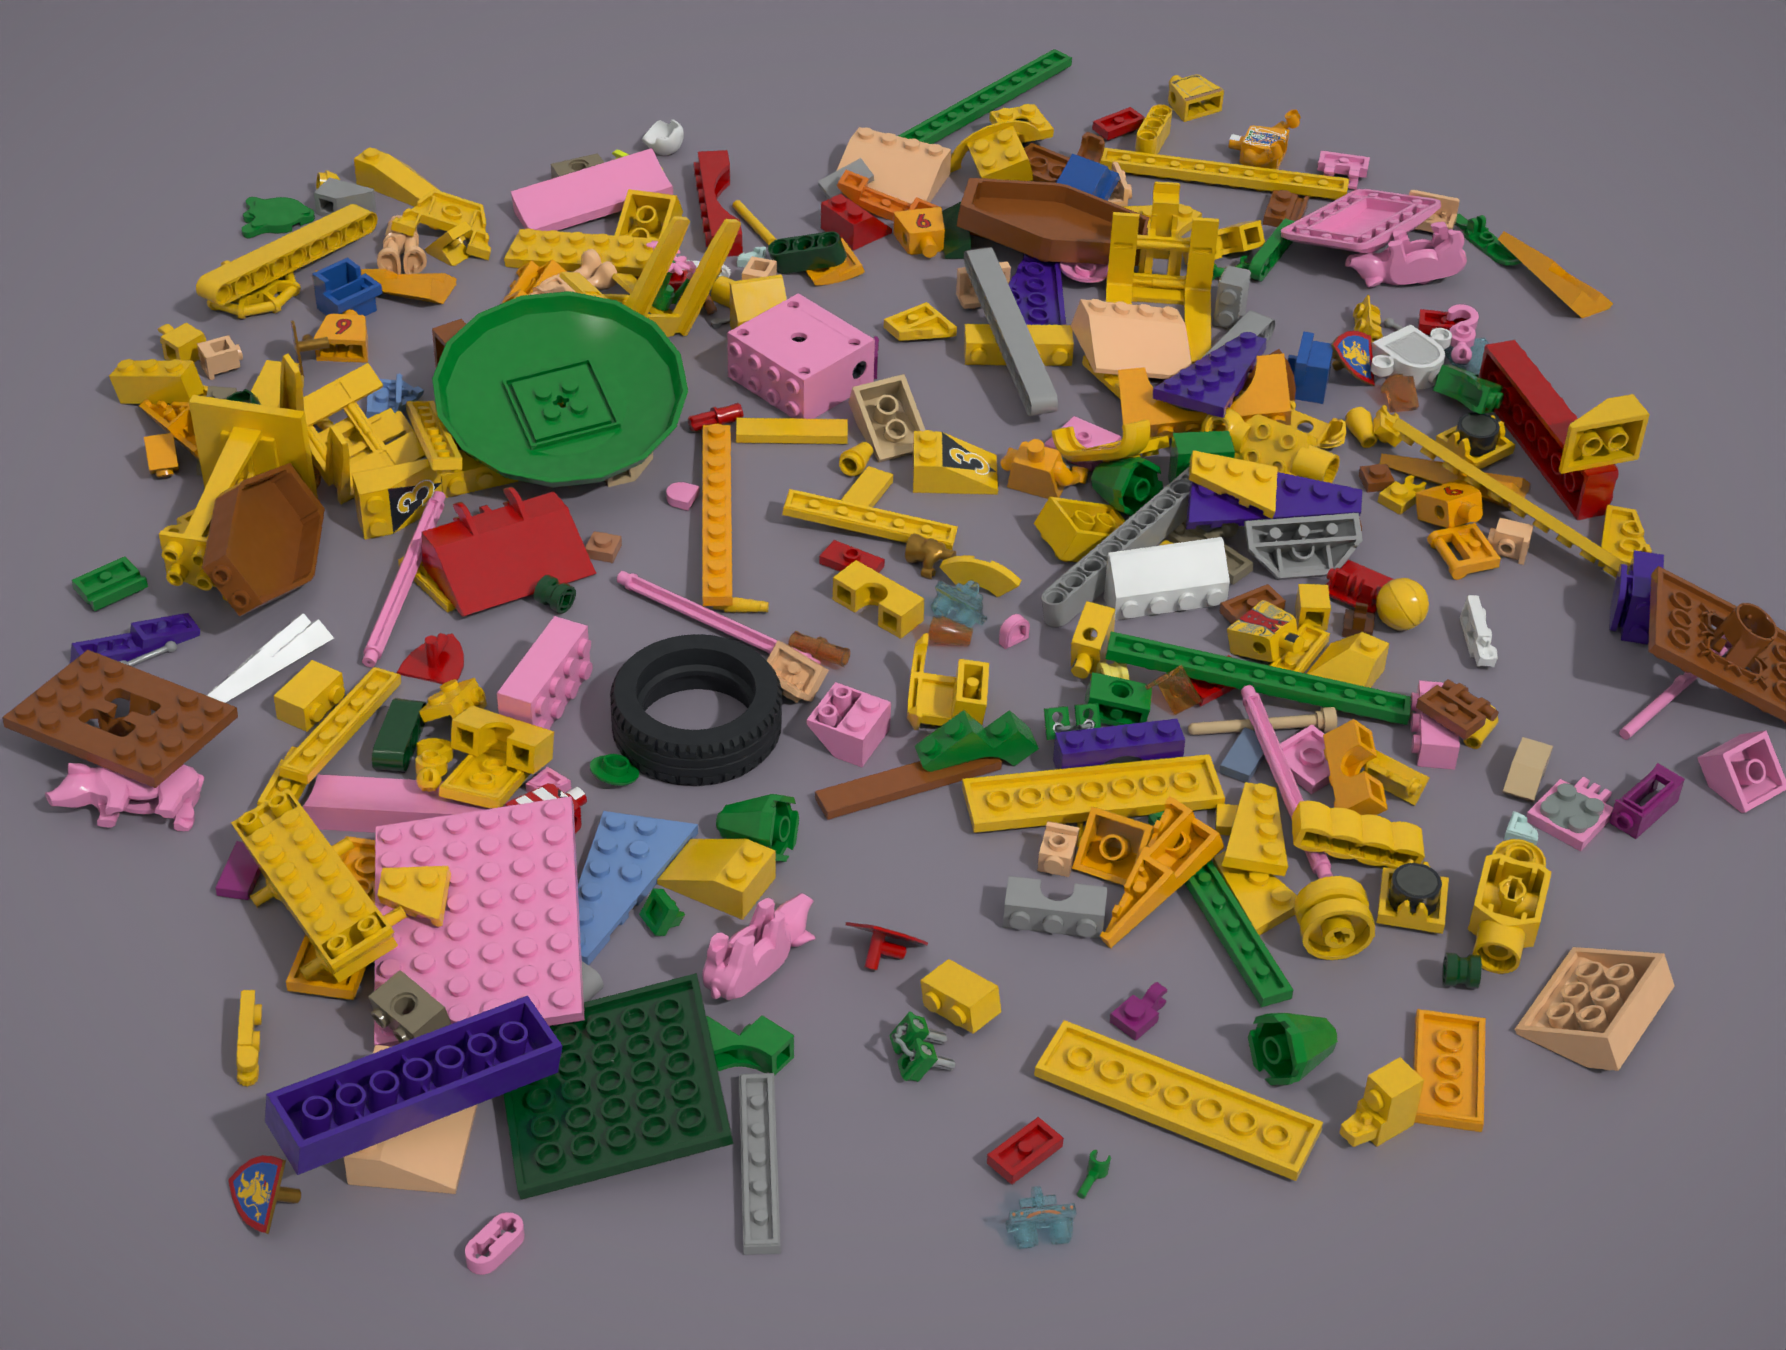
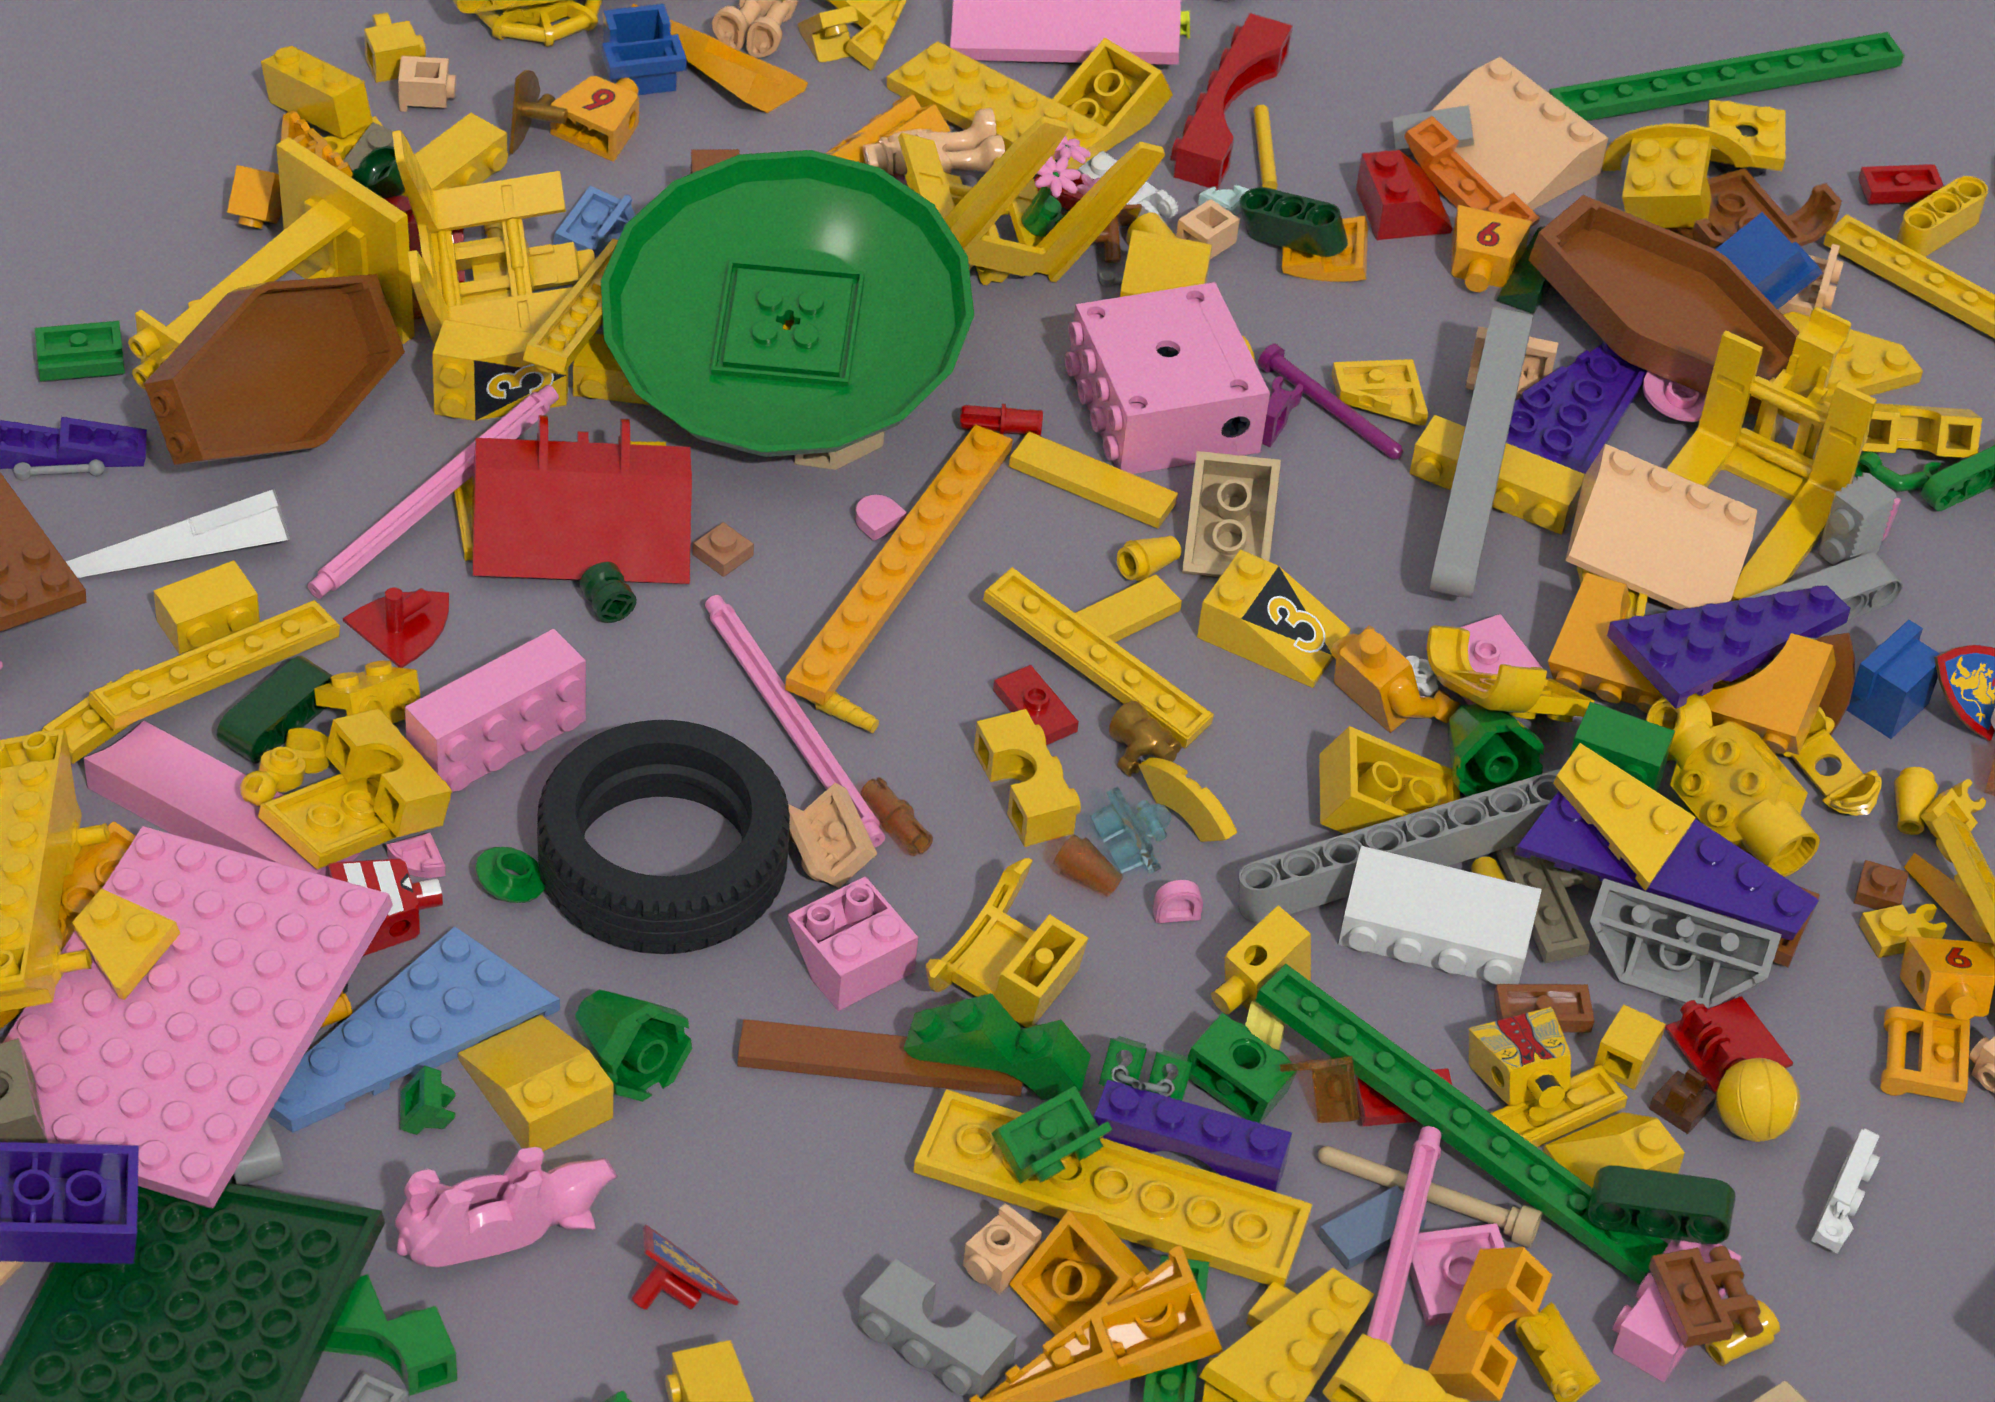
camera: 25 degrees right, 5 degrees up
none -> green bracket [991,1086,1113,1184]
none -> magenta bar [1258,343,1404,459]
none -> dark green beam [1588,1166,1736,1244]

